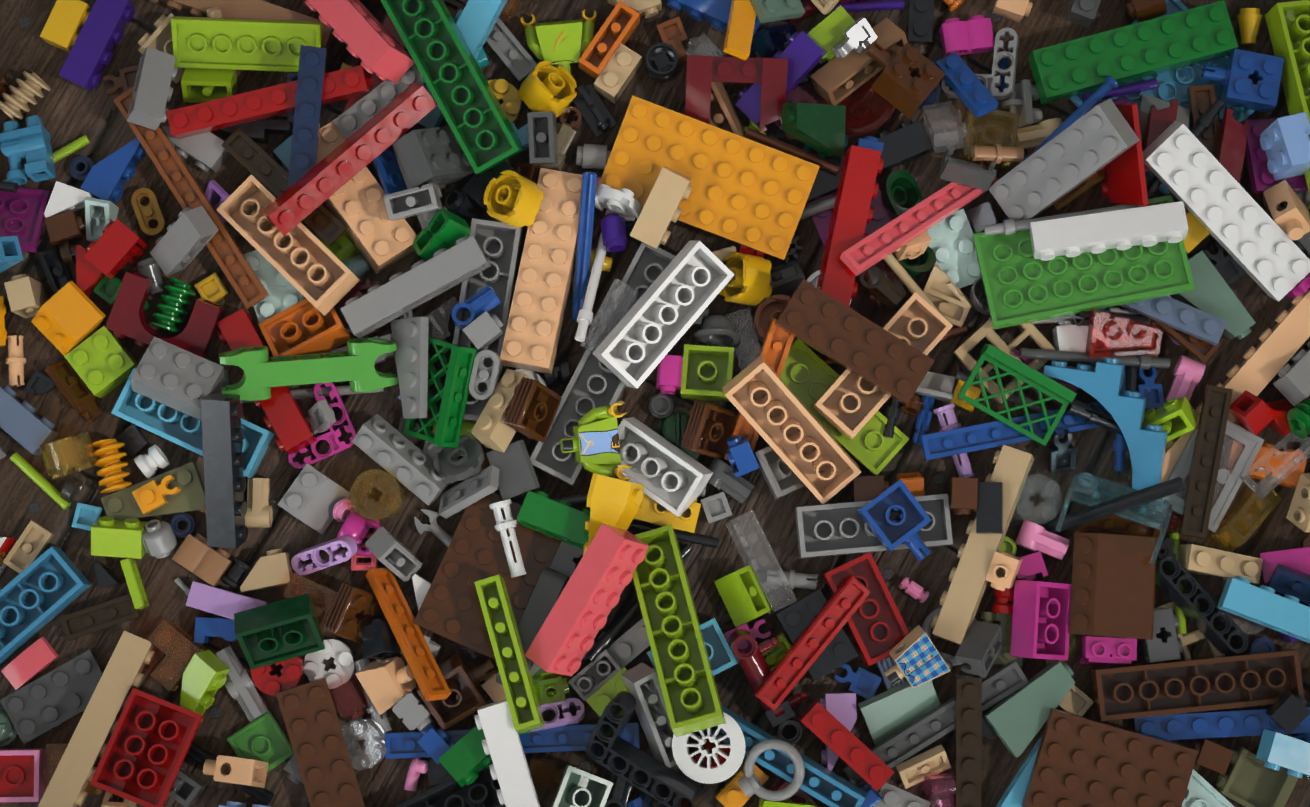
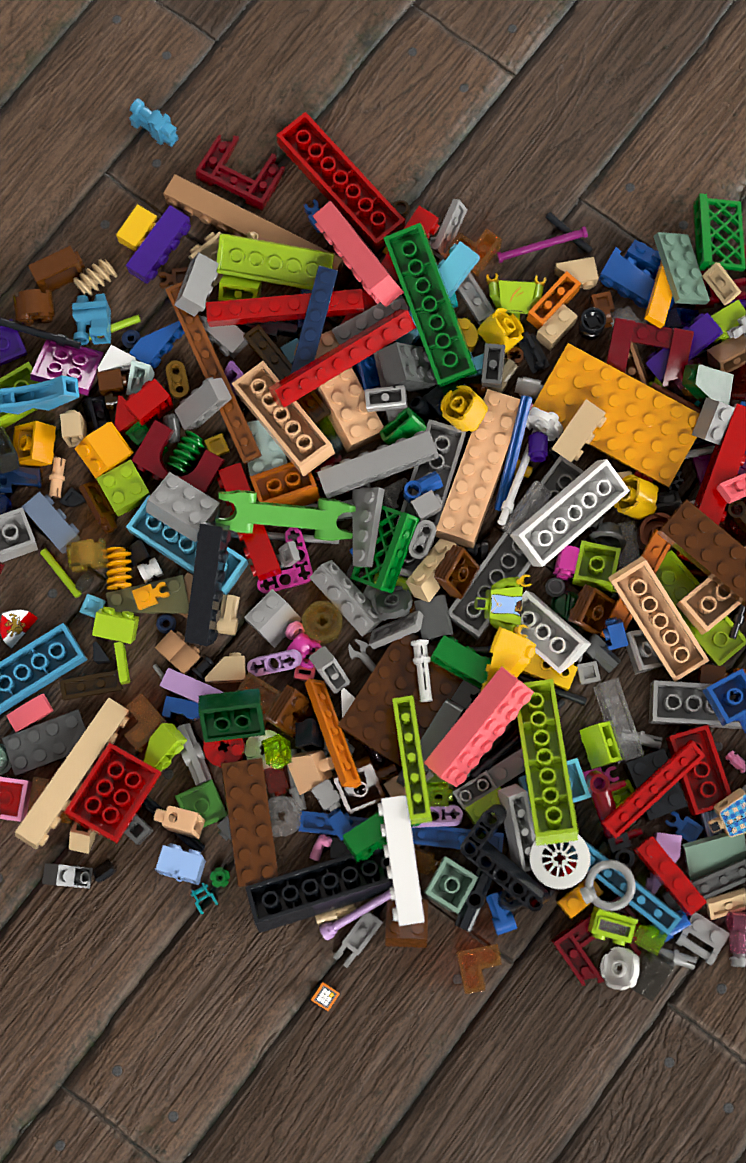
camera: 10 degrees right, 5 degrees down
tan plate [3,520,54,574] -> none
light grey head [142,519,177,558] -> none
none -> clear neon green brick [261,734,292,770]
none -> light grey brick [692,397,735,445]

